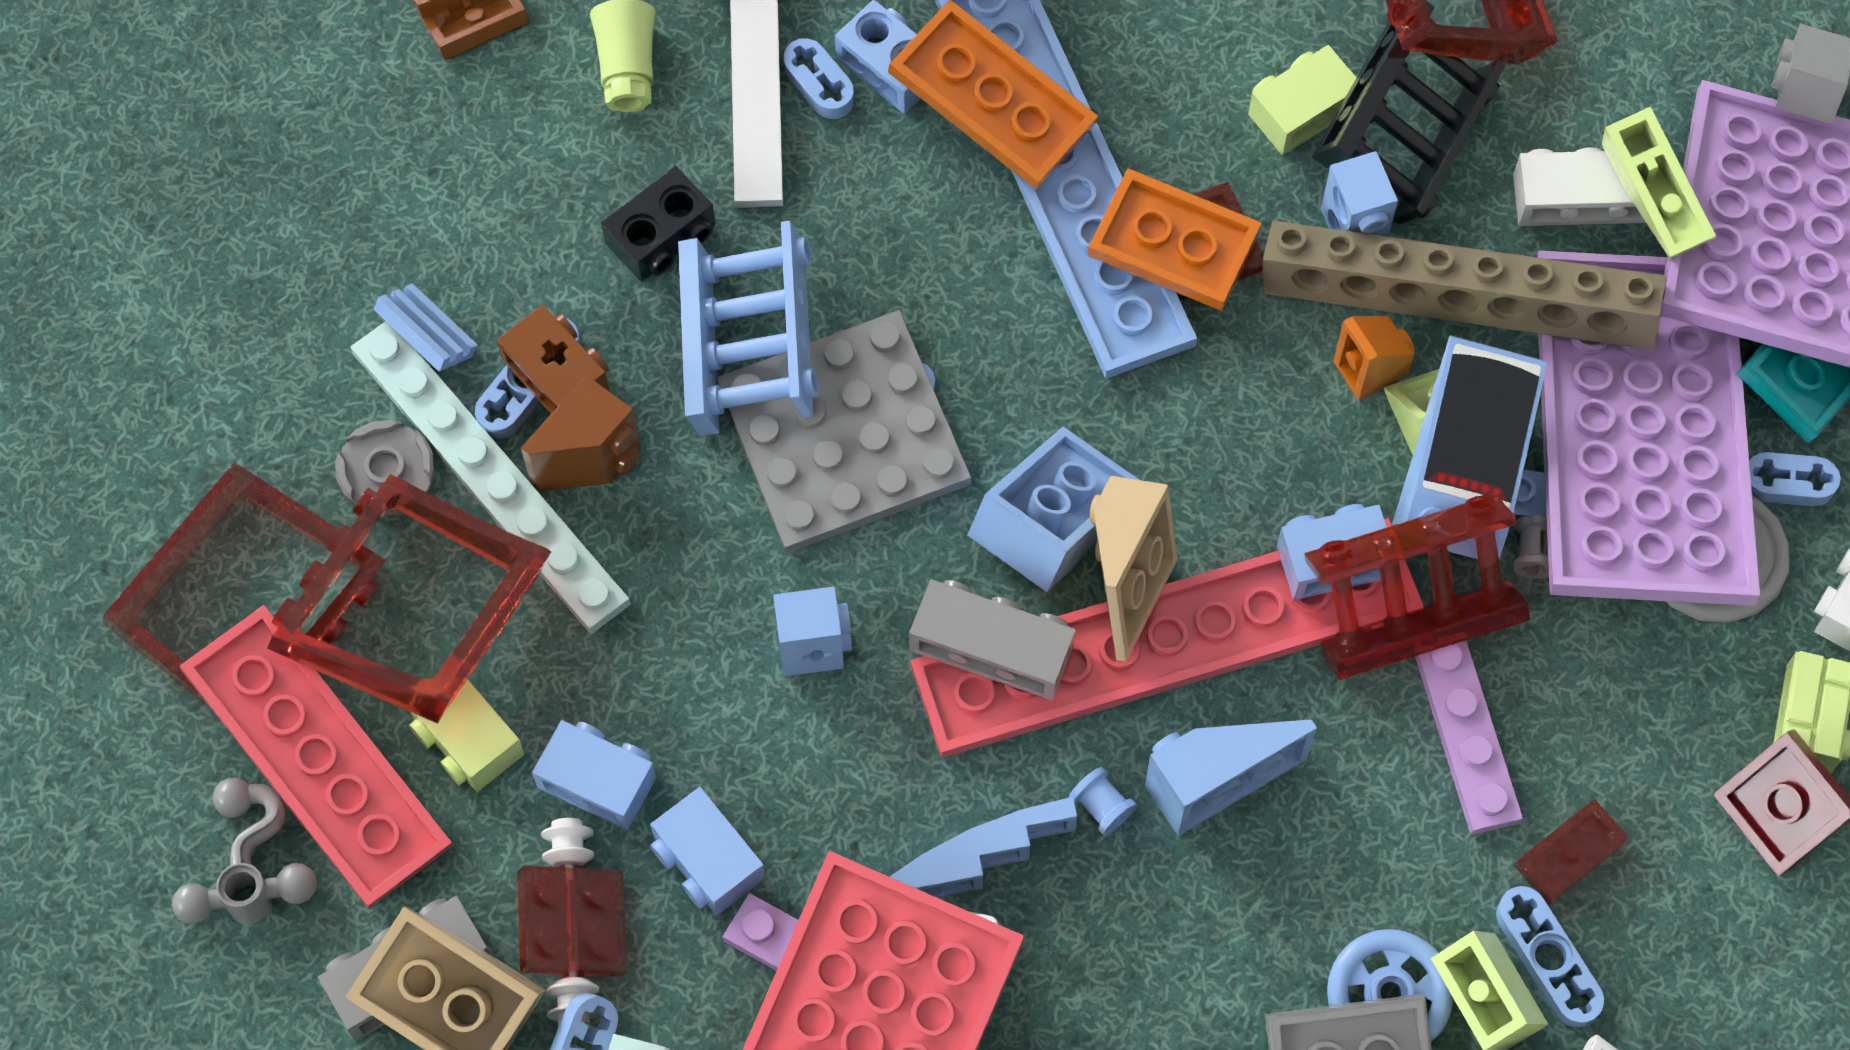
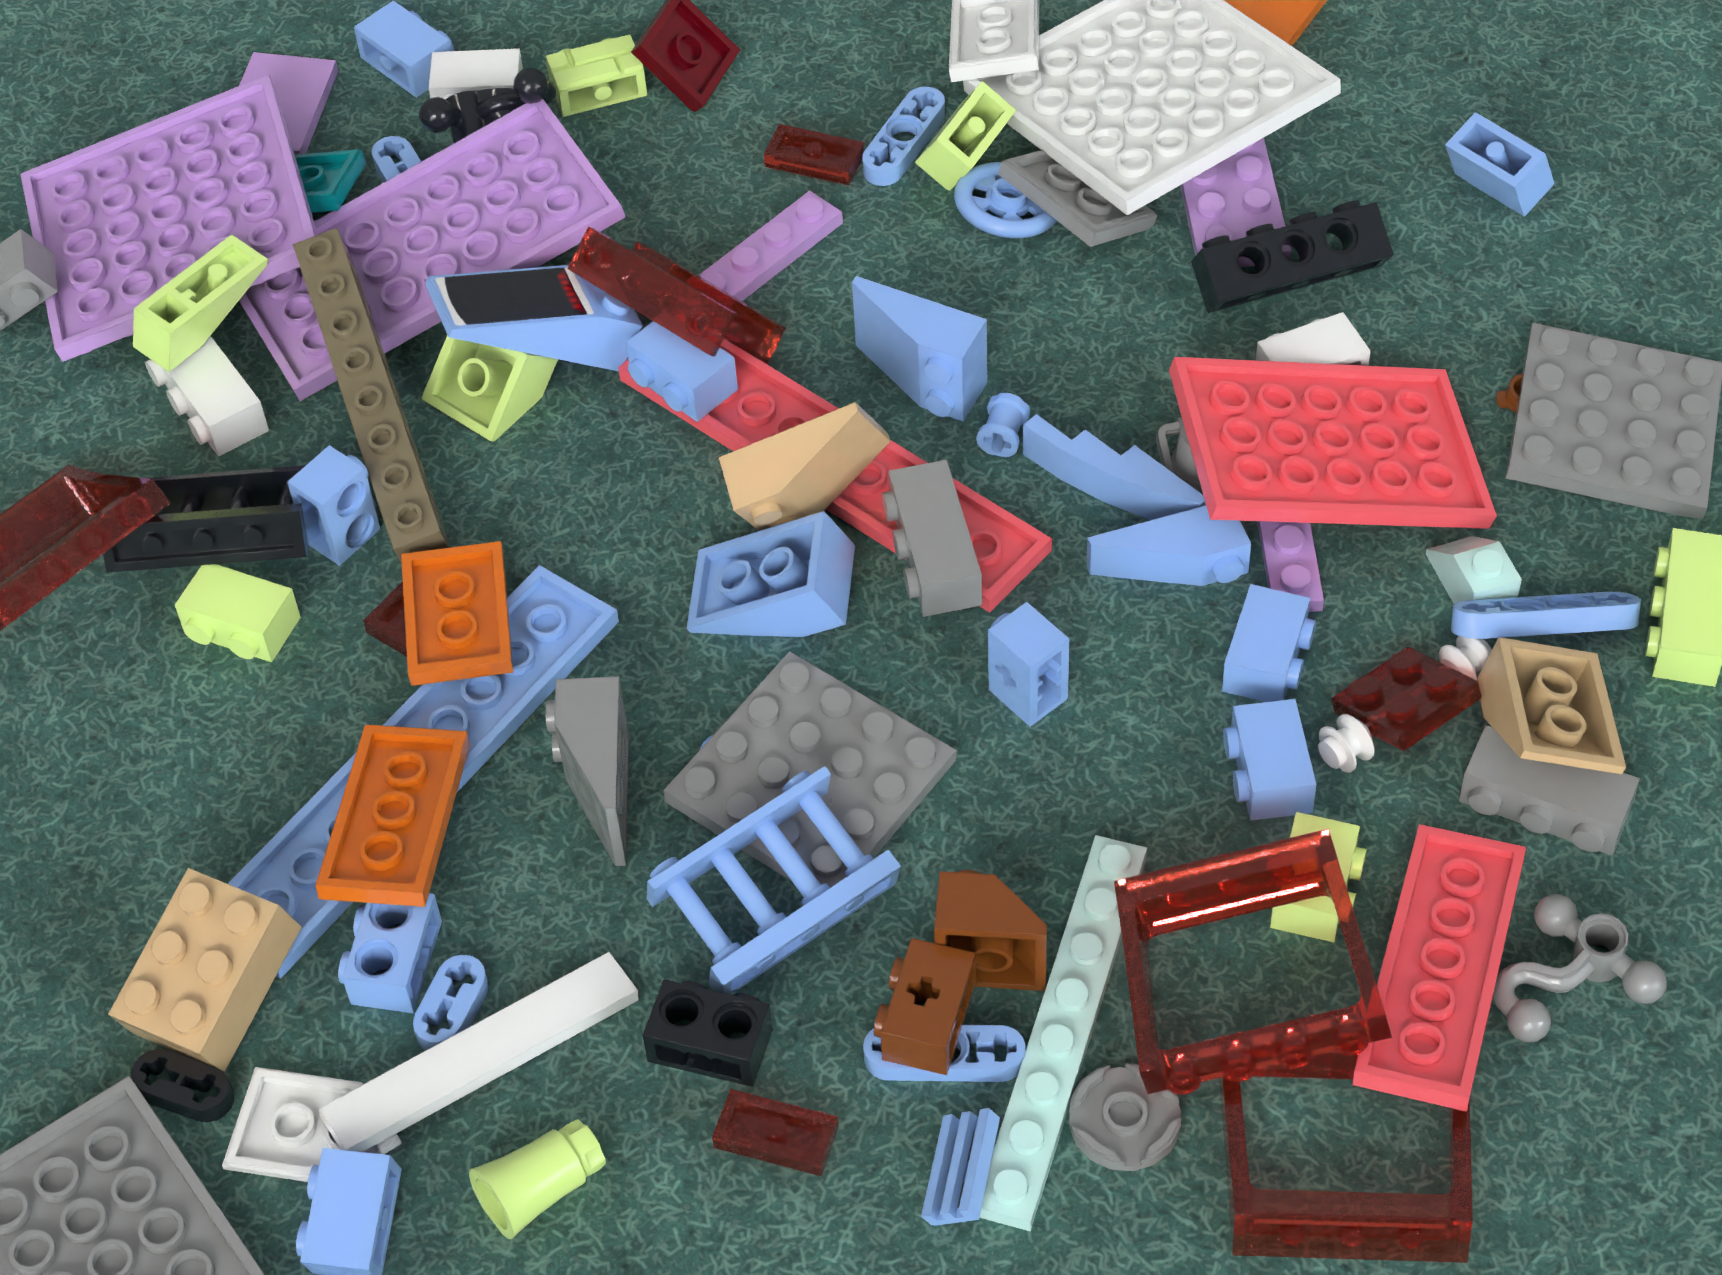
camera: 120 degrees left, 15 degrees down
orange slope [1333,316,1415,400] -> none
none -> black piece [419,67,558,143]
none -> light grey slope [546,676,629,866]
none -> clear red plate [712,1089,839,1176]
none -> light blue slope [1087,505,1251,586]

